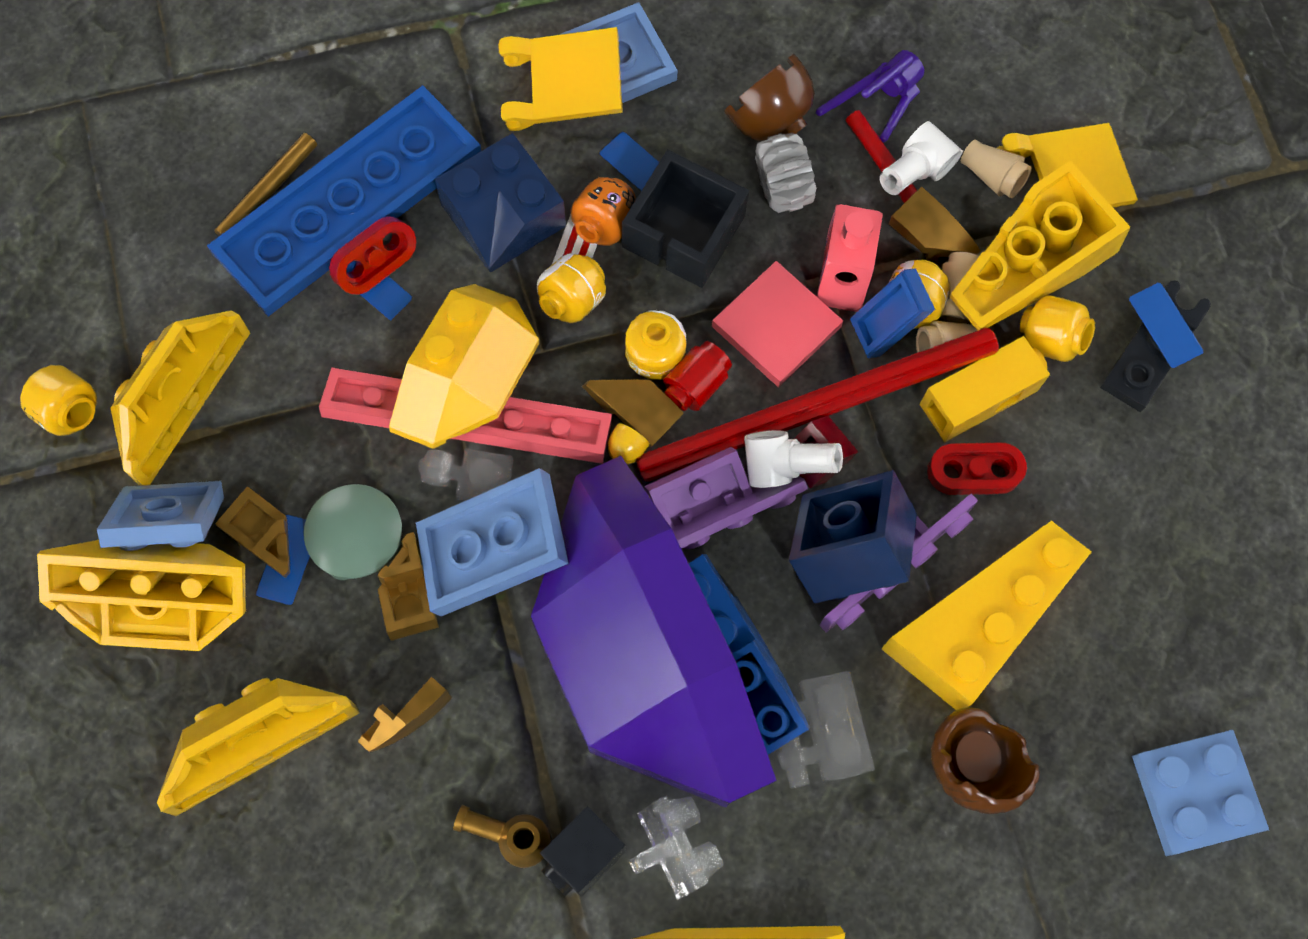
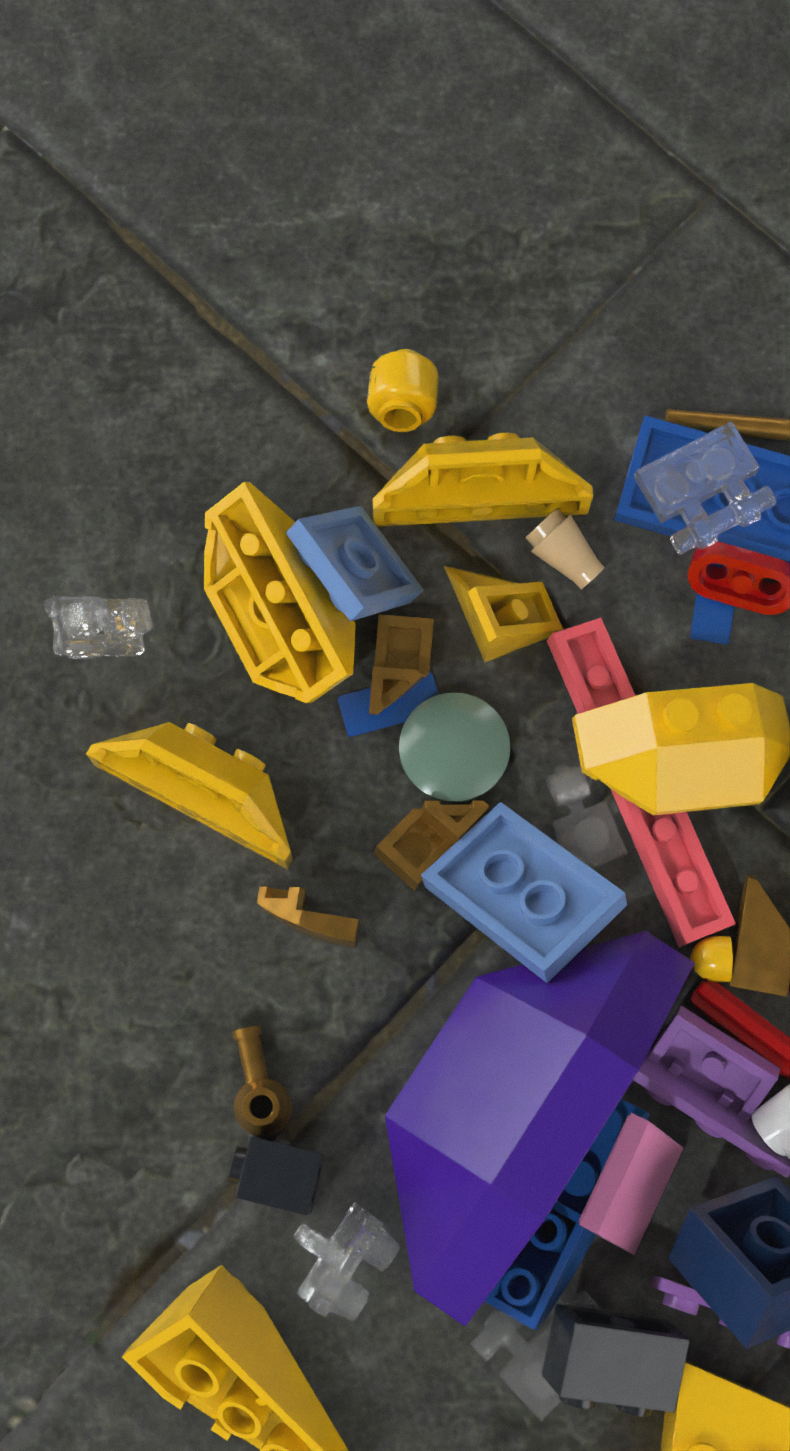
camera: 60 degrees right, 5 degrees up
none -> clear hips [44,596,153,660]
none -> yellow slope [444,566,563,662]
none -> tan cone [525,508,605,590]
none -> black brick [541,1304,690,1417]
none -> bright pink tile [579,1113,684,1255]
none -> clear plate [634,421,777,555]

